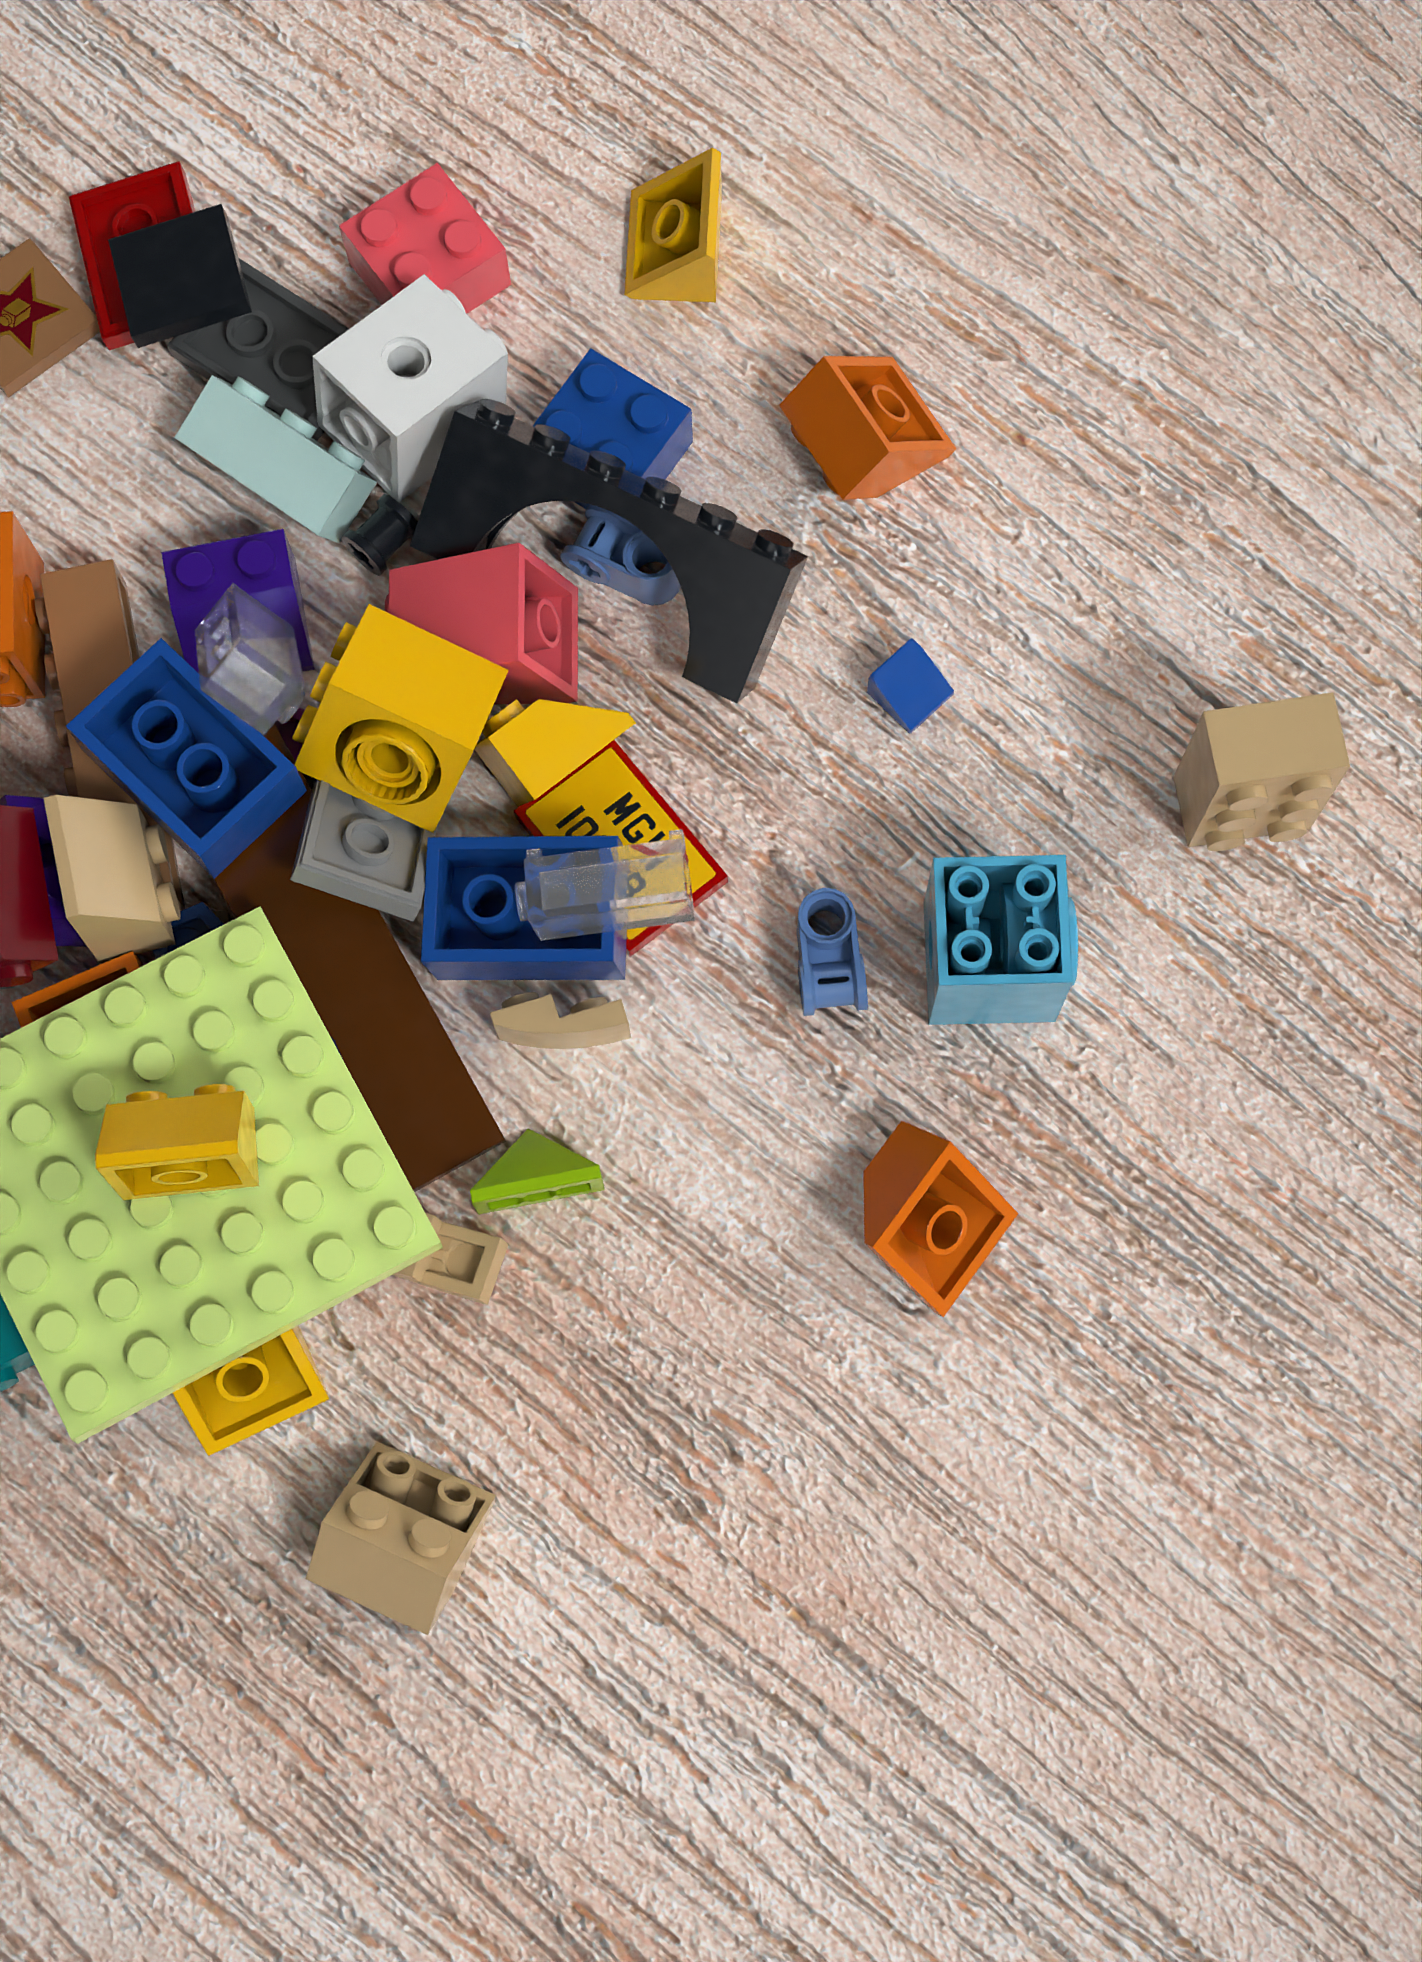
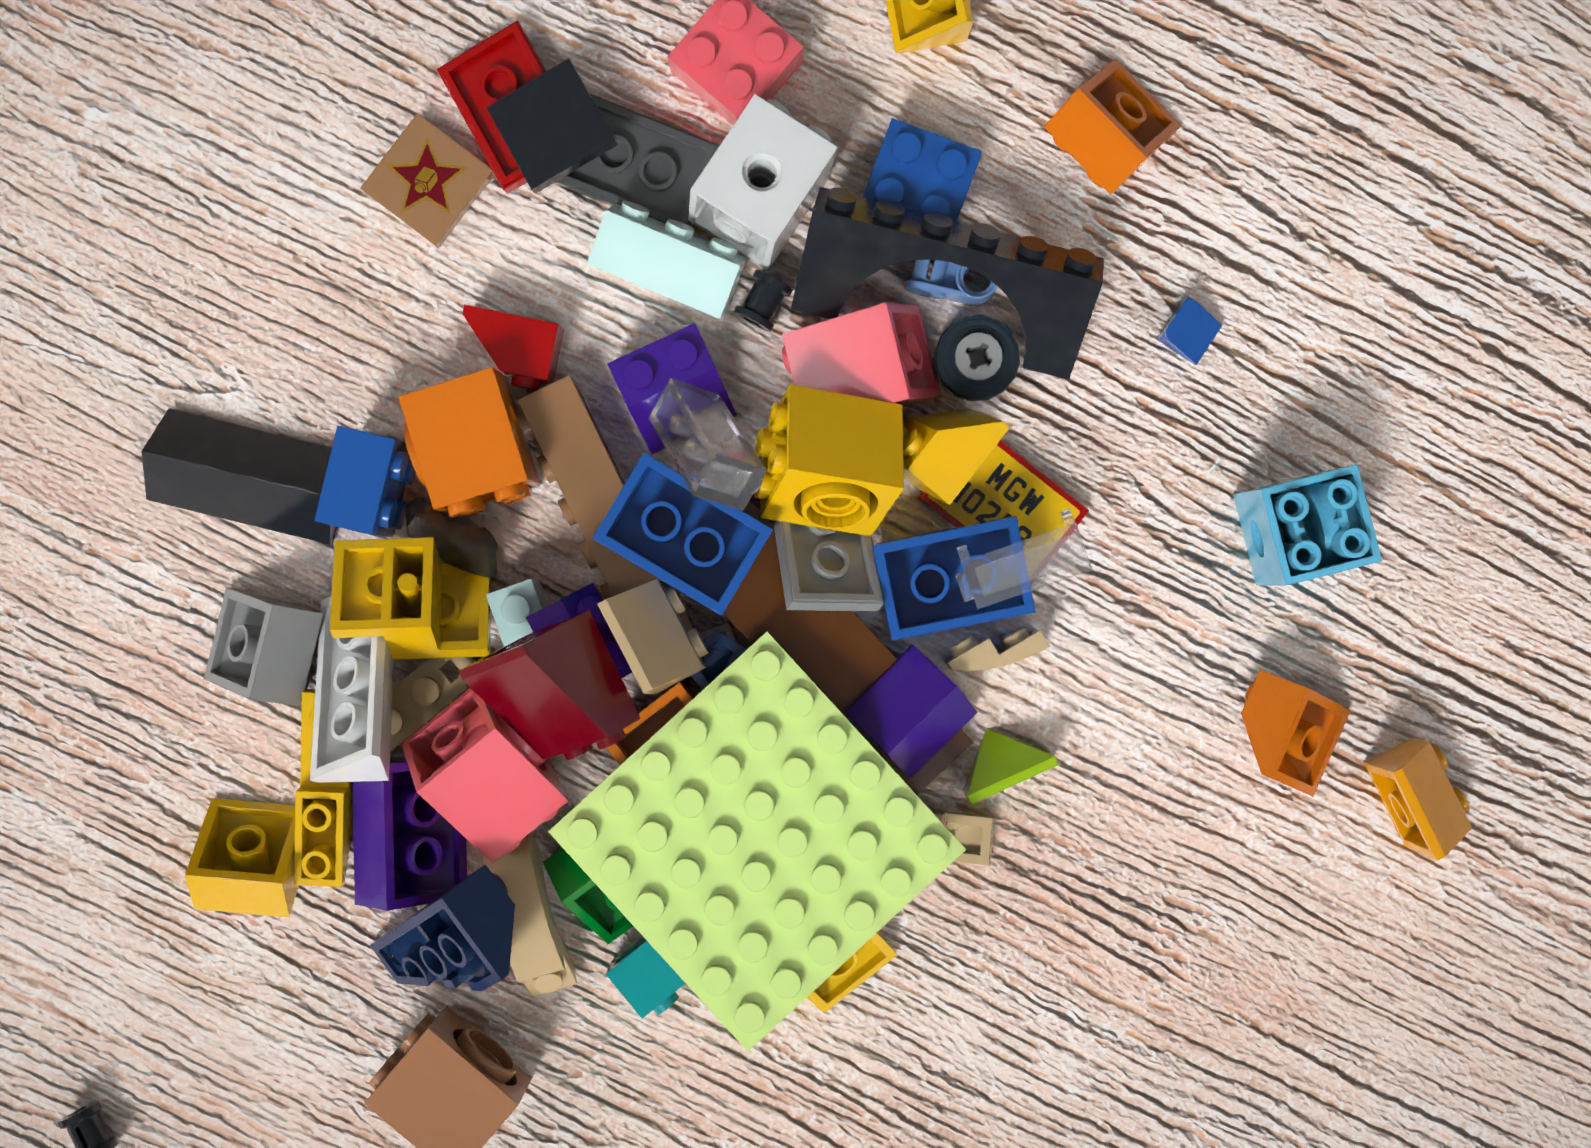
camera: 15 degrees left, 15 degrees up
yellow slope [95,1084,259,1200] -> none
tan slope [306,1441,496,1635] -> none
medium blue piece [796,888,868,1016] -> none
tan brick [1173,692,1350,851] -> none
none -> red slope [462,304,564,391]
none -> dark purple slope [844,644,978,779]
none -> black wheel [934,315,1020,401]
none -> light orange slope [1363,738,1472,861]

